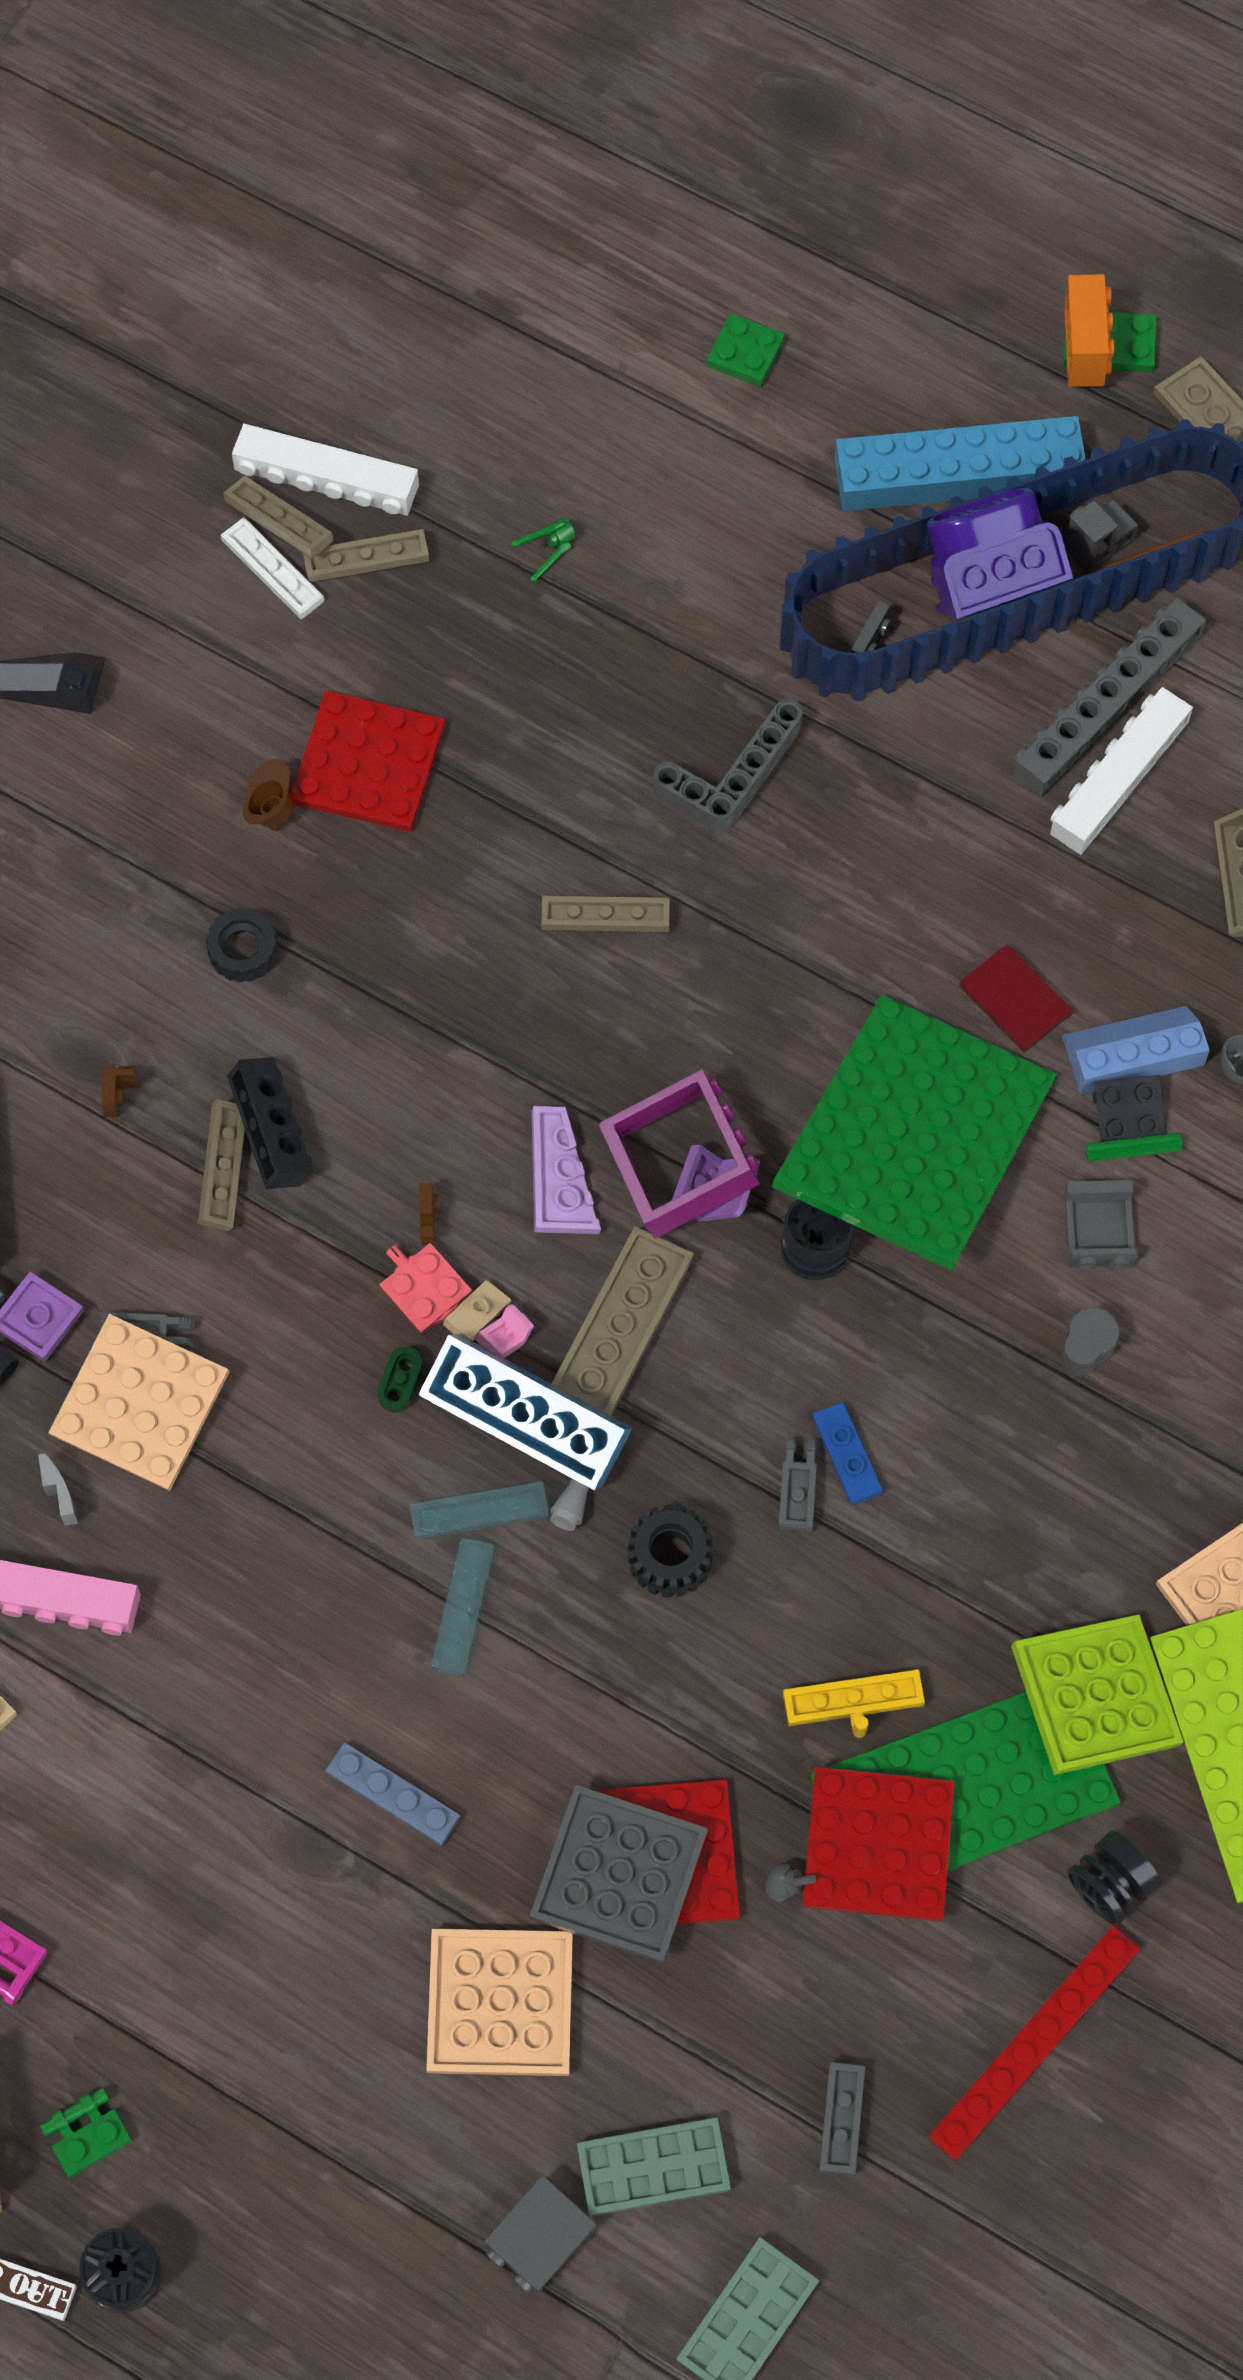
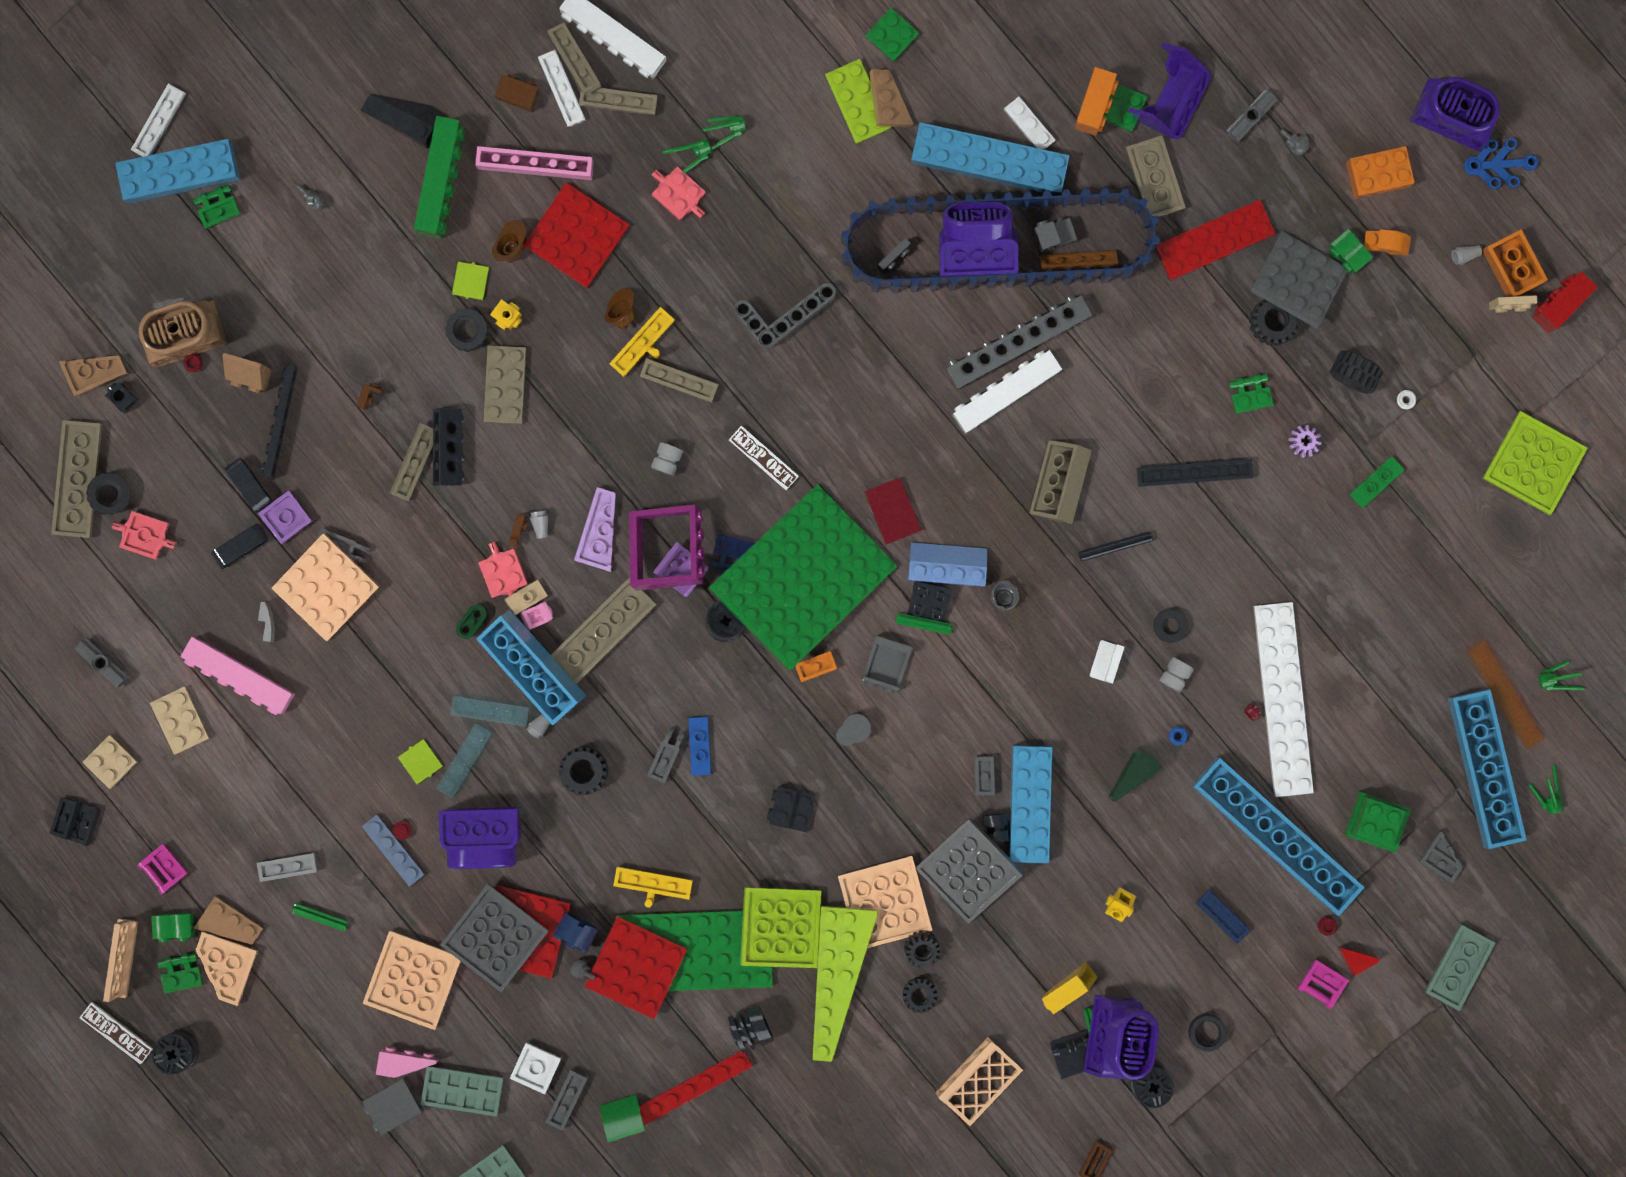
camera: 20 degrees right, 20 degrees up
none -> green brick [152,913,194,942]
none -> medium nougat wing [194,896,264,944]
none -> light nougat plate [196,931,258,1006]
none -> light grey plate [257,853,318,882]
none -> green axle [292,903,348,931]
none -> bright pink slope [376,1047,439,1078]
none -> dark red plate [392,821,412,840]
none -> lime piece [398,739,443,785]
none -> green brick [414,116,466,239]
none -> dark purple brick [439,807,522,869]
none -> lime piece [452,262,489,300]
none -> bright pink brick [476,146,594,180]
none -> dark tan plate [484,346,527,424]
none -> yellow brick [490,299,522,330]
none -> reddish brown piece [494,74,540,112]
none -> white plate [510,1042,561,1094]
none -> light grey cone [529,510,548,539]
none -> dark blue brick [552,912,599,953]
none -> green slope [600,1094,645,1142]
none -> reddish brown piece [604,288,635,330]
none -> yellow plate [609,307,675,377]
none -> light grey wheel [651,442,683,476]
none -> coral plate [652,167,706,221]
none -> green plant [662,138,711,173]
none -> clear blue plate [710,535,755,571]
none -> tile [729,426,799,490]
none -> black plate [767,786,816,833]
none -> orange plate [795,651,837,682]
none -> lime plate [825,59,891,145]
none -> medium nougat wing [869,69,914,127]
none -> white plate [1004,97,1055,150]
none -> dark purple windscreen [1128,42,1211,139]

